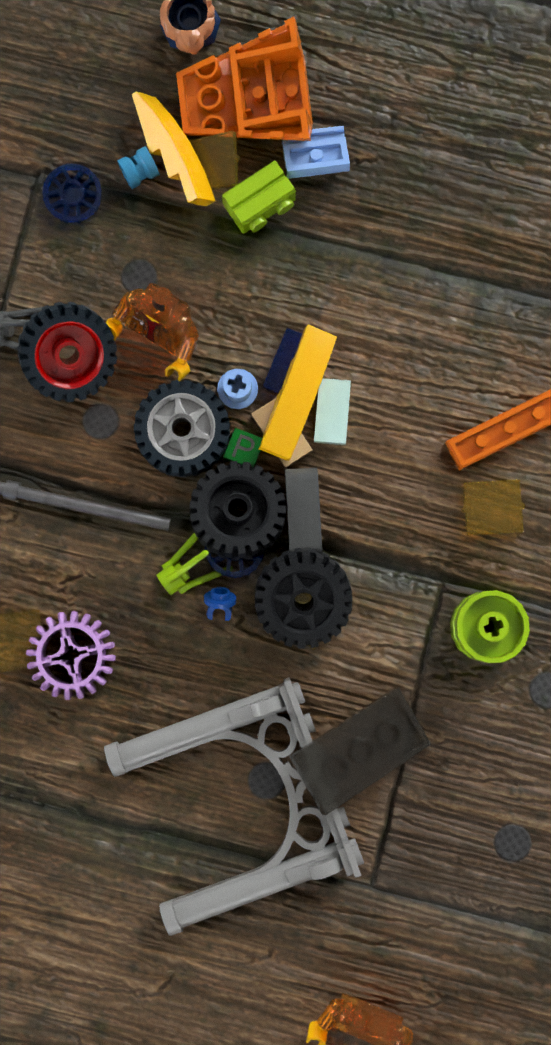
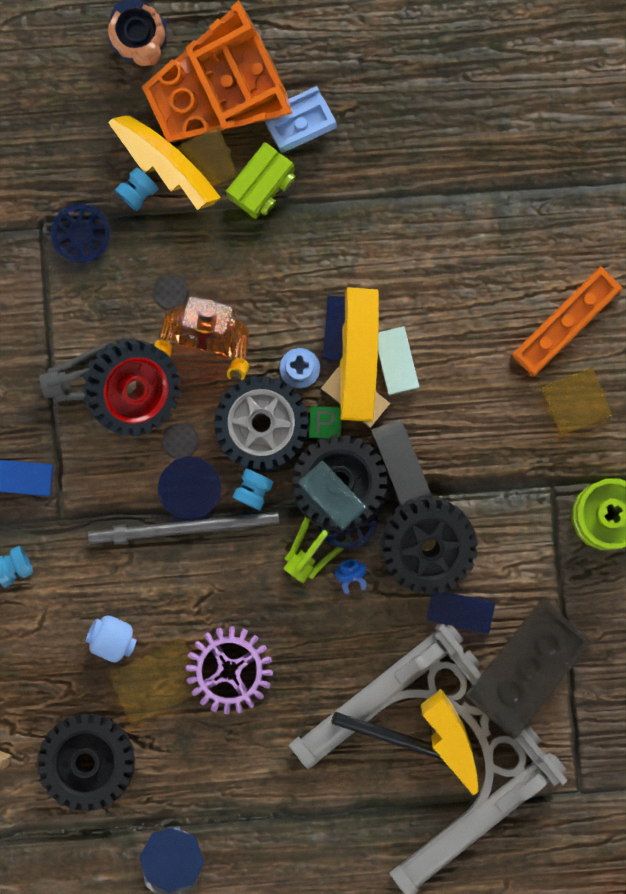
camera: 20 degrees left, 0 degrees up
none -> clear blue tile [158,456,222,520]
none -> dark azure wheel [232,469,274,511]
none -> clear light blue tile [299,460,367,531]
none -> black bar [331,712,444,761]
none -> yellow slope [421,689,479,796]
none -> clear blue tile [426,591,496,634]

